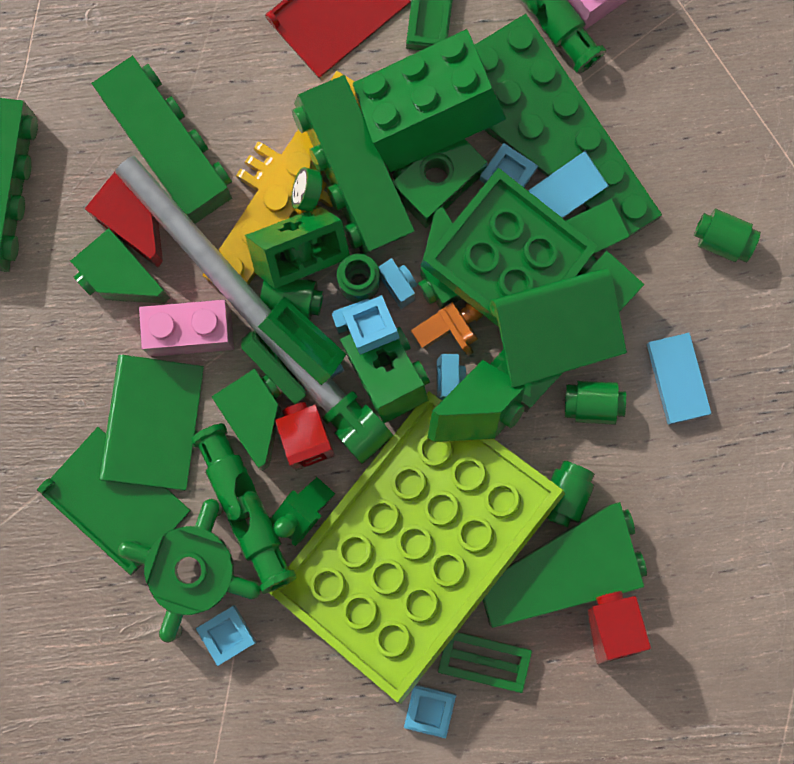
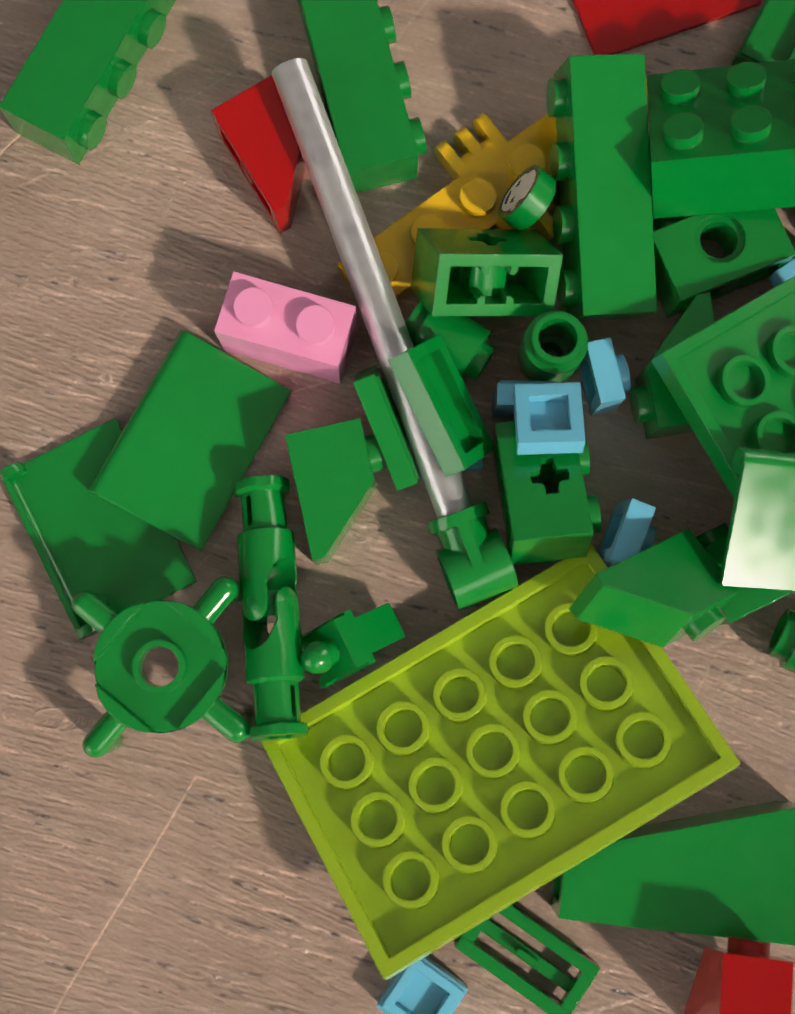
camera: 20 degrees right, 0 degrees up
green slope [70,228,170,304] -> none
medium azure plate [196,605,256,666] -> none
red slope [275,402,335,471] -> none
orange piece [411,302,483,356] -> none
green brick [546,461,595,528] -> none

